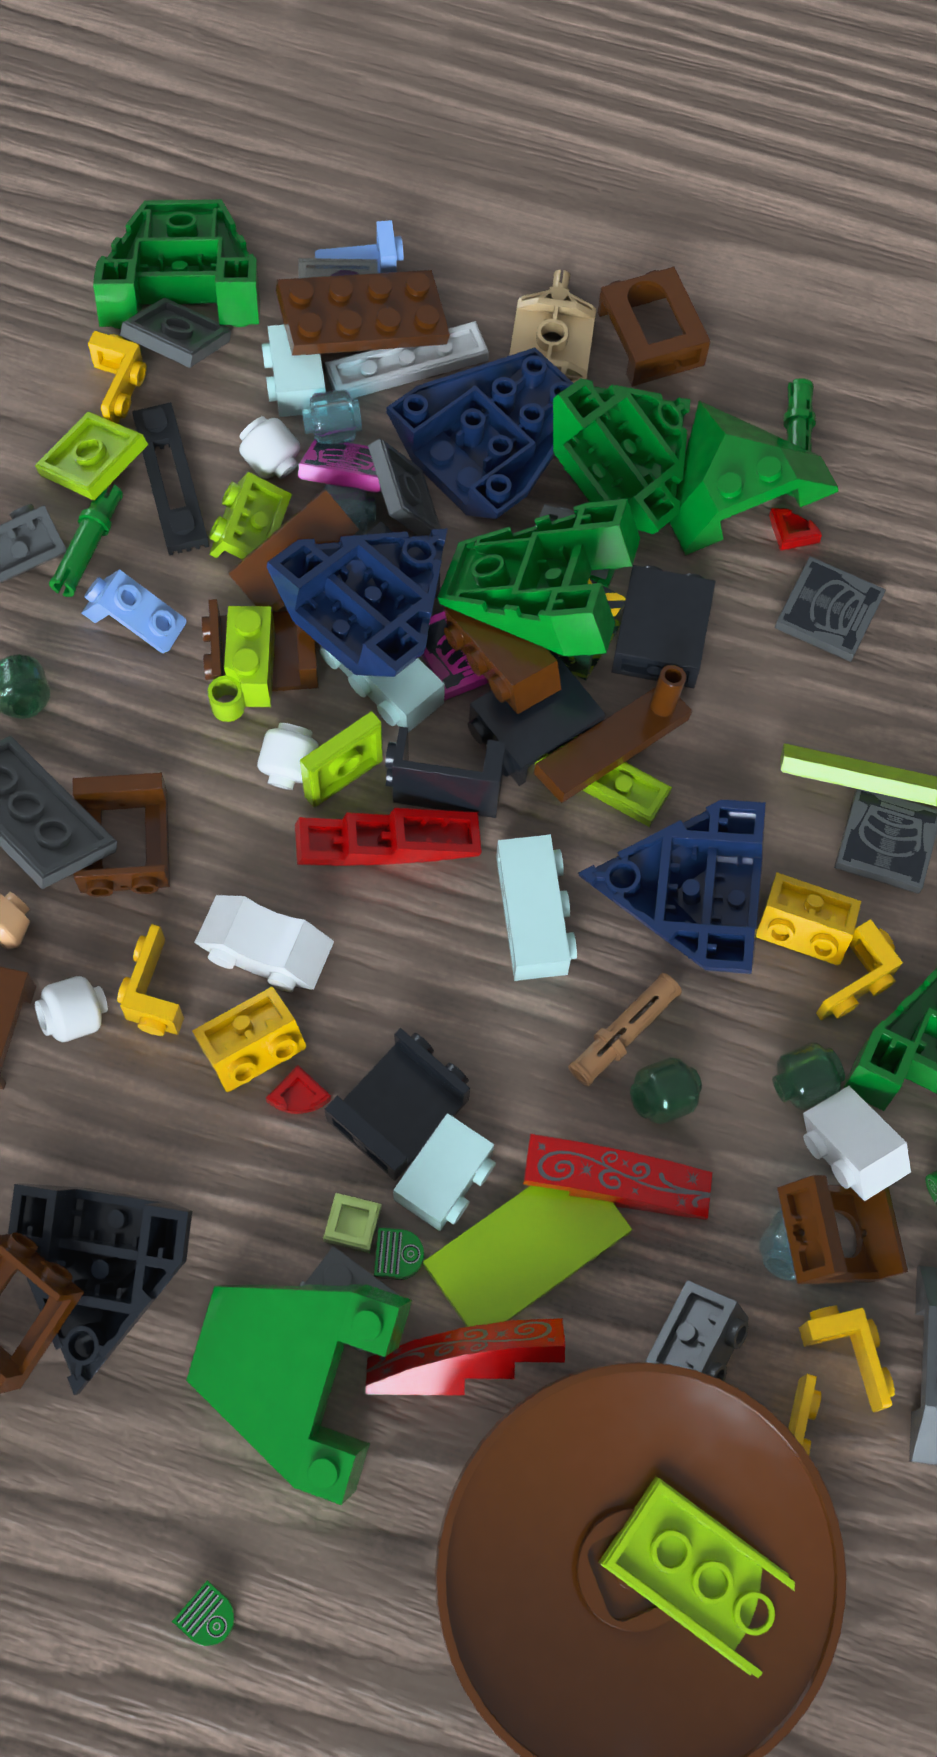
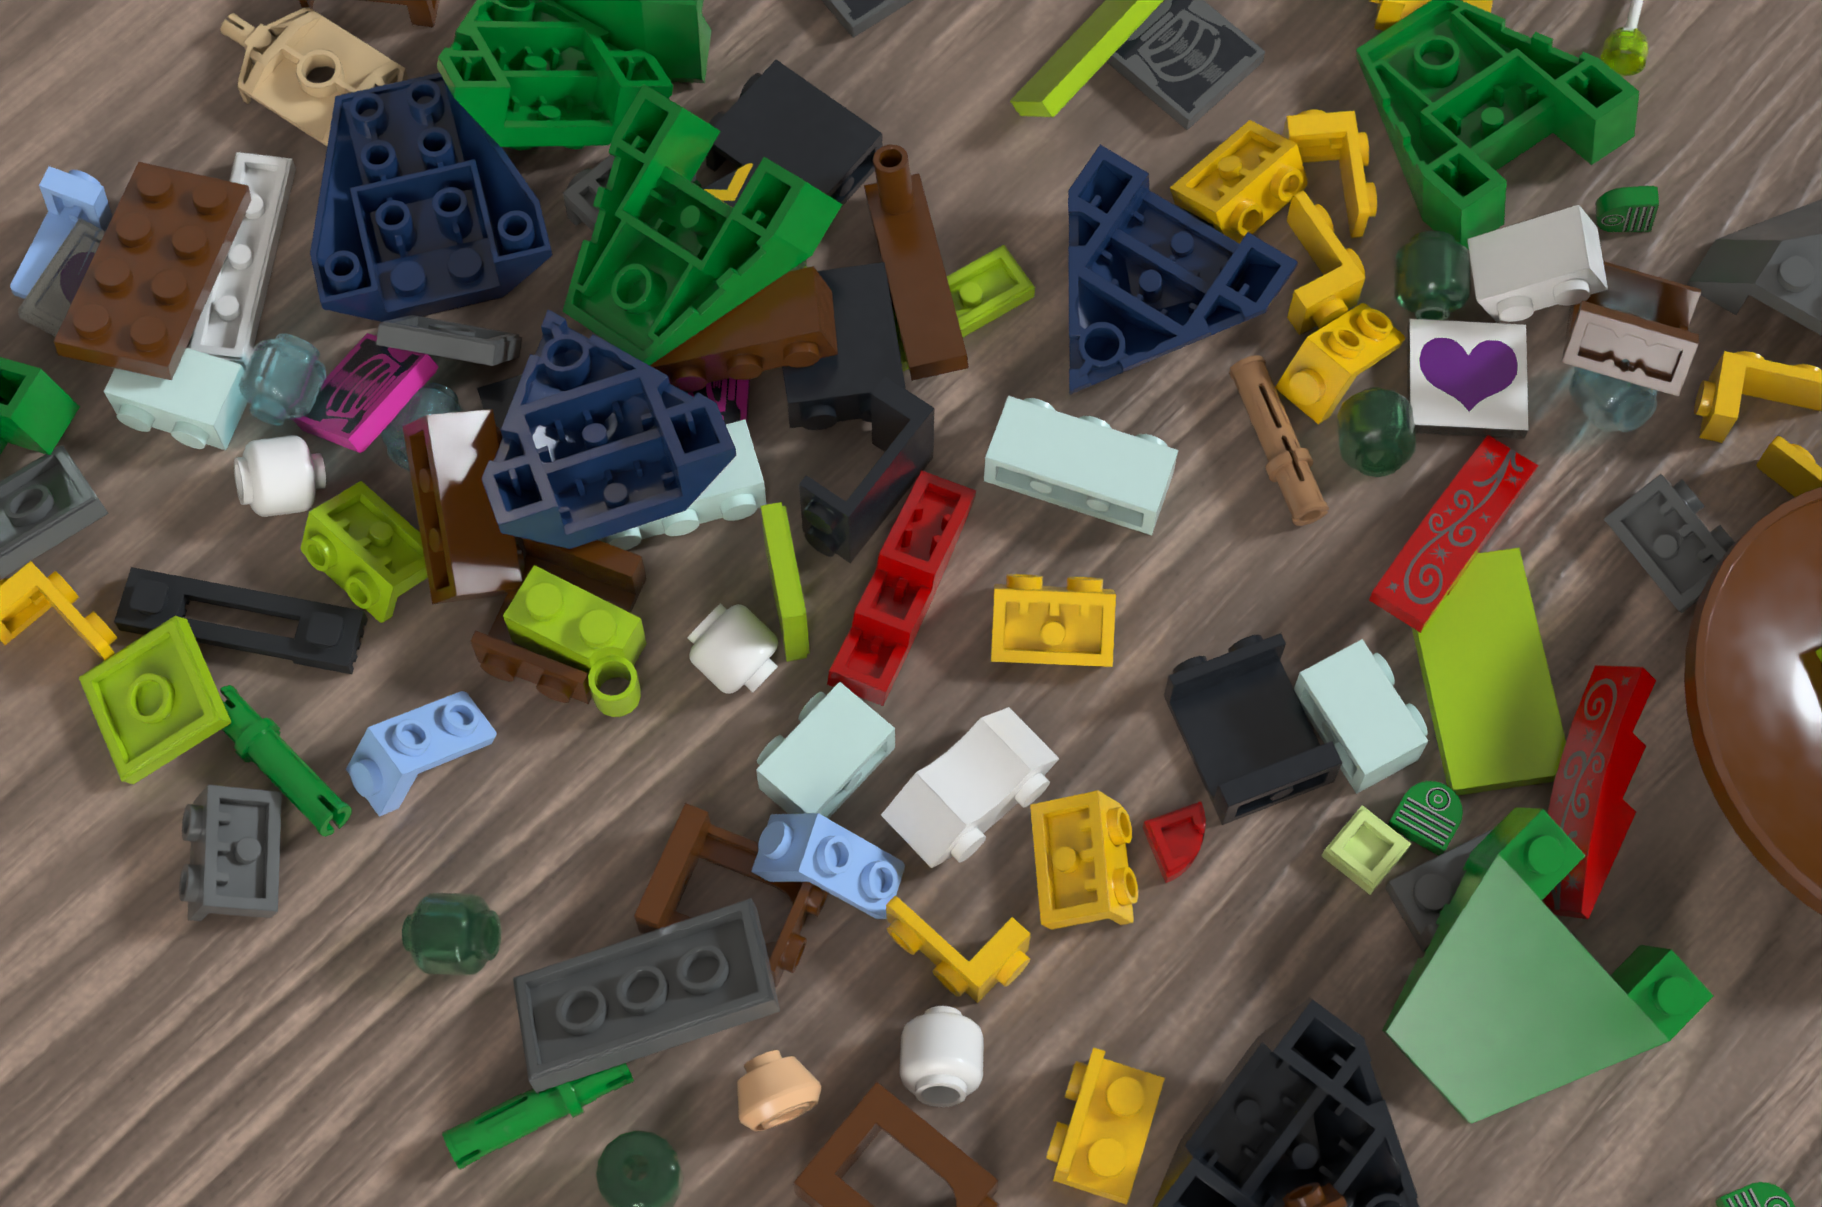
camera: 60 degrees left, 0 degrees up
none -> light blue bracket [751,813,905,919]
none -> light aqua brick [756,682,895,819]
none -> yellow bracket [991,574,1116,667]
none -> yellow bracket [1046,1047,1165,1205]
none -> yellow bracket [1275,303,1405,425]
none -> yellow bracket [1287,190,1365,335]
none -> tile [1407,319,1528,439]

